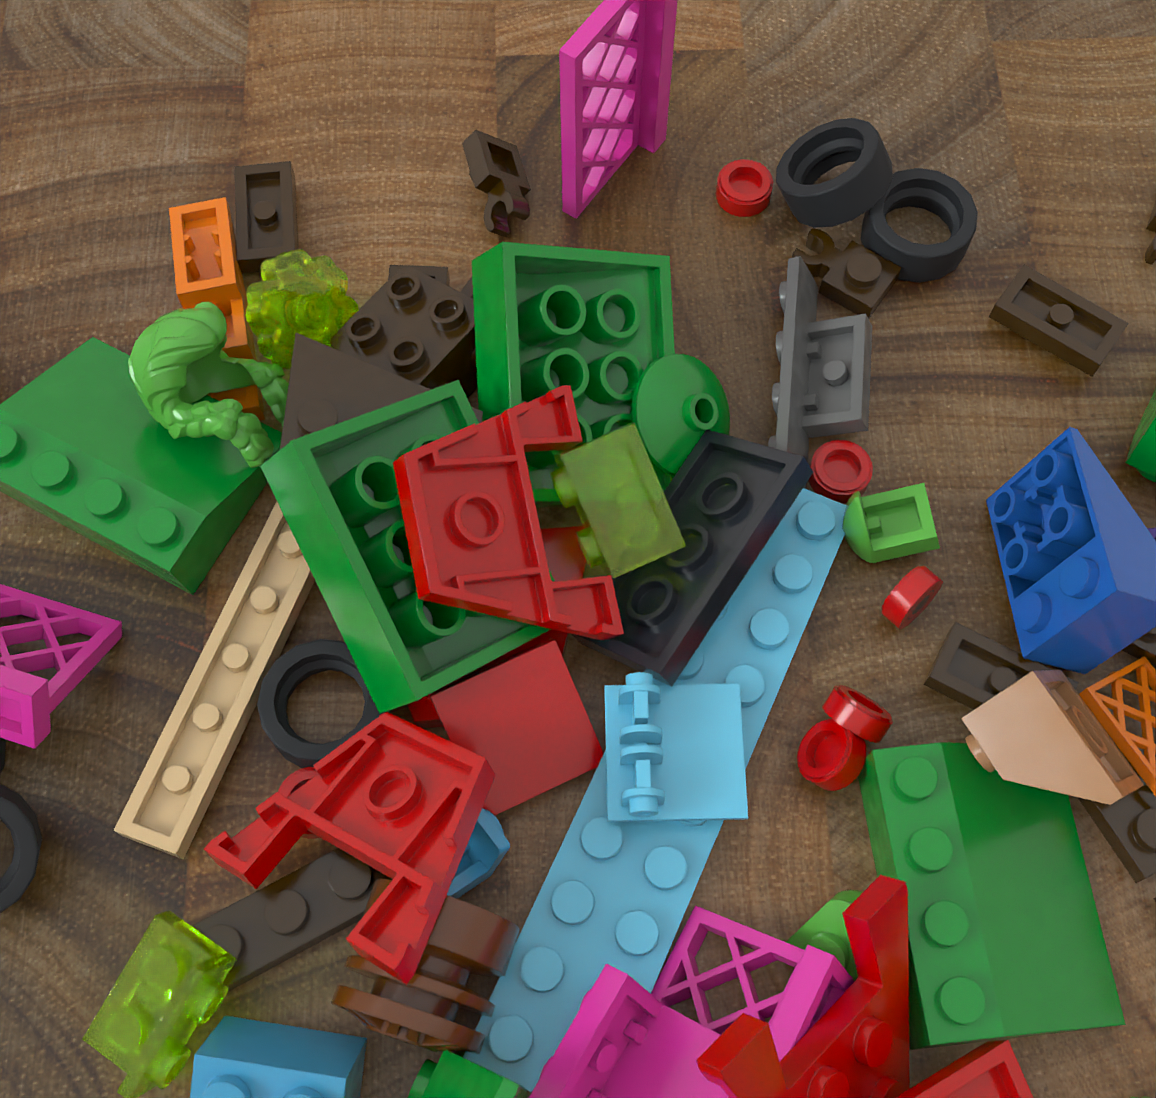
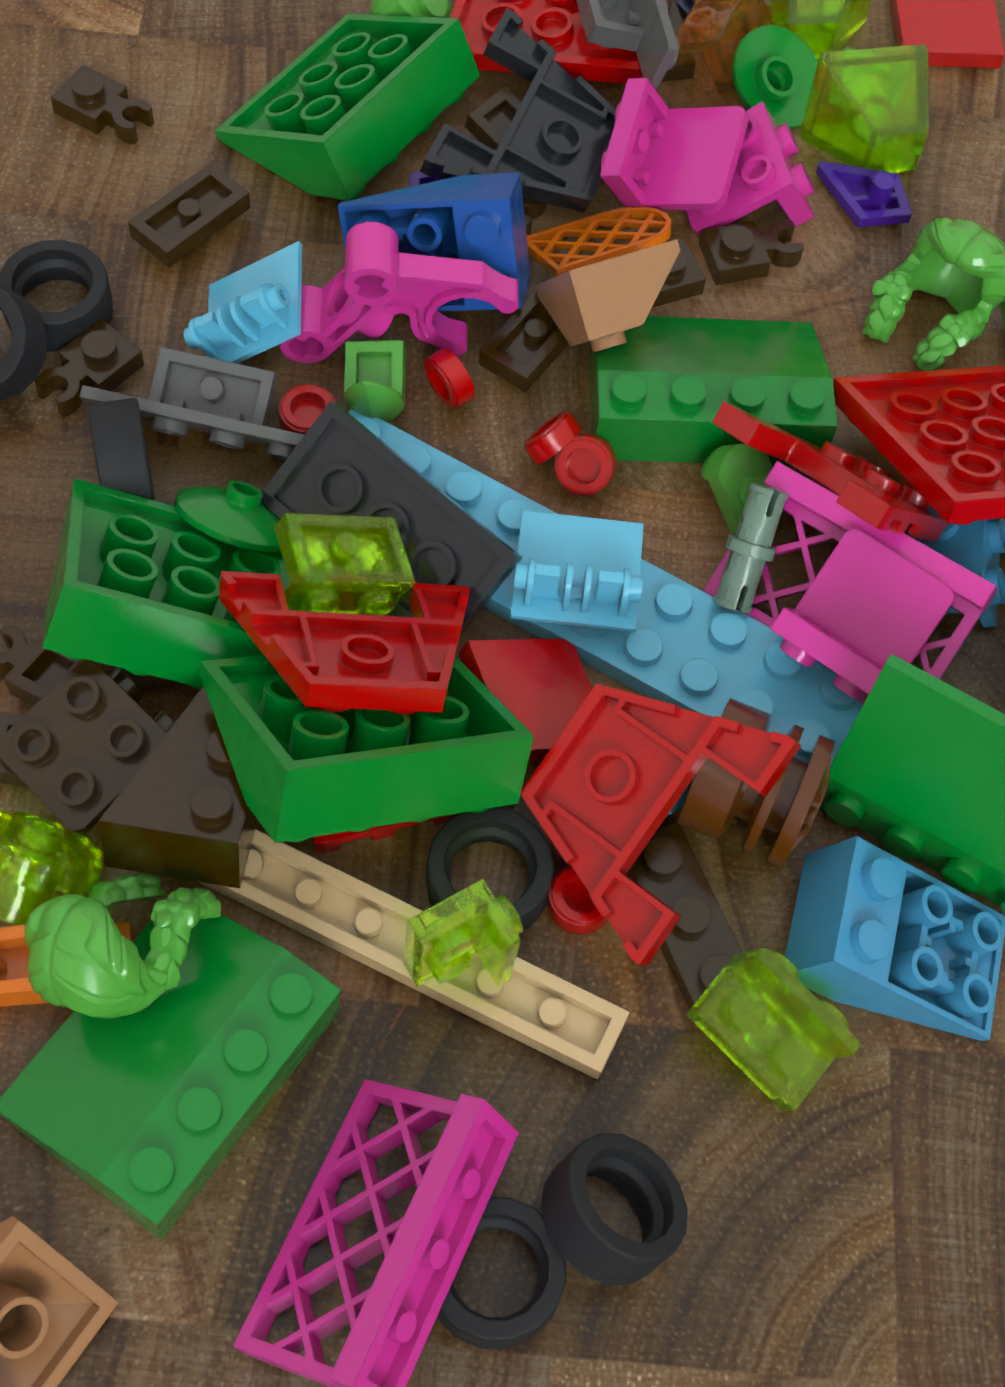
camera: 90 degrees left, 5 degrees down
none -> black tyre [88,398,155,501]
none -> medium azure hinge [183,241,302,364]
none -> dark pink piece [280,222,519,363]
none -> clear neon green bracket [403,879,523,986]
none -> sand green pin [713,482,789,613]

